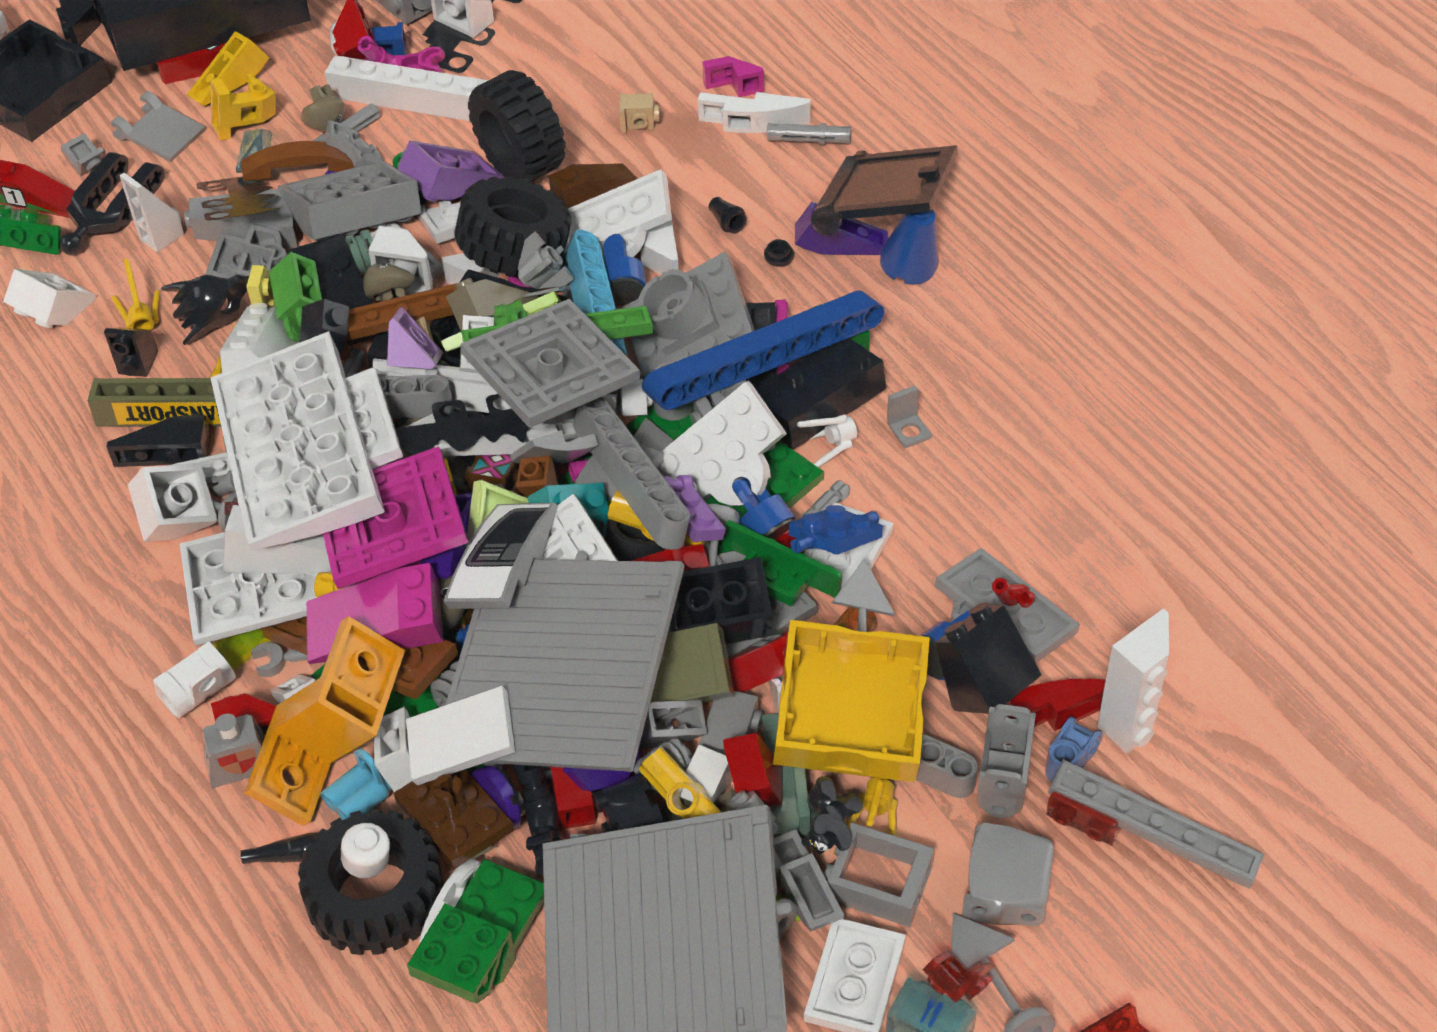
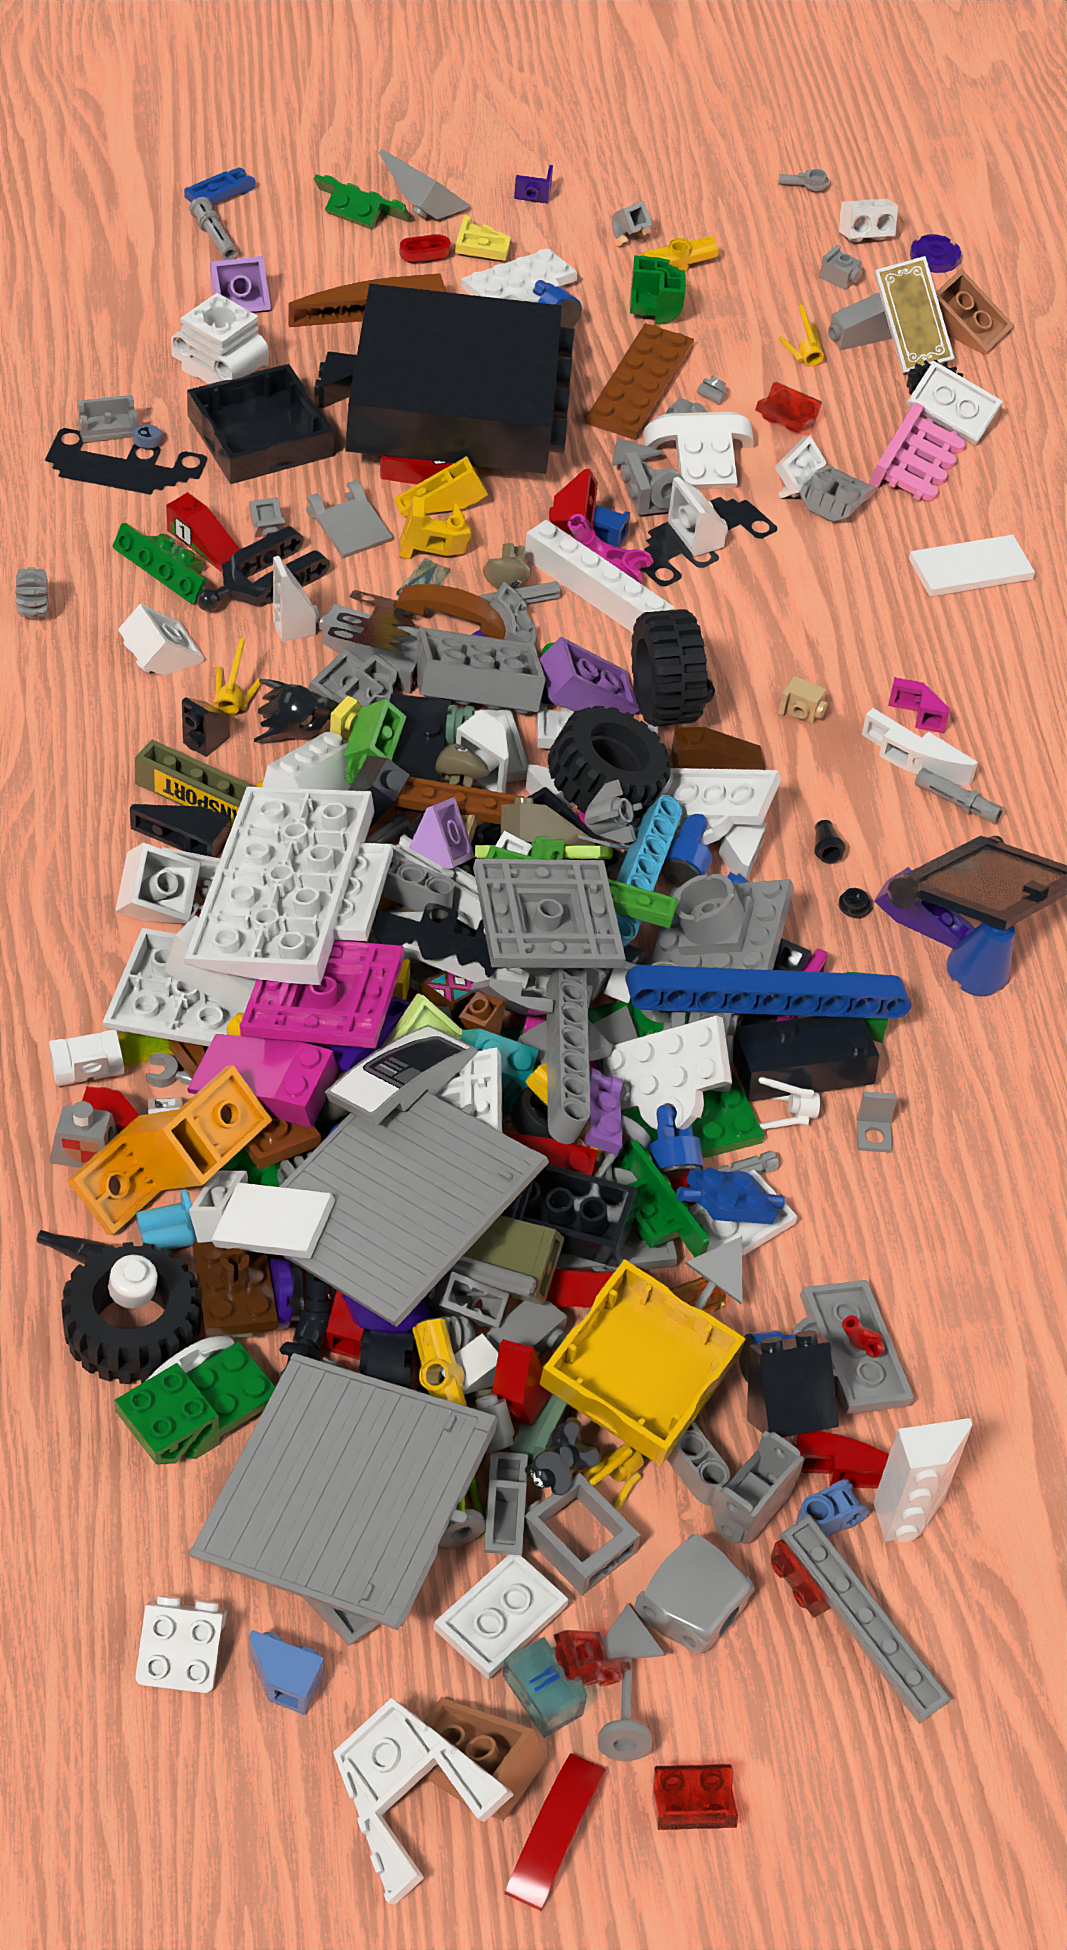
camera: 20 degrees right, 0 degrees up
none -> light grey axle [449,1256,536,1297]

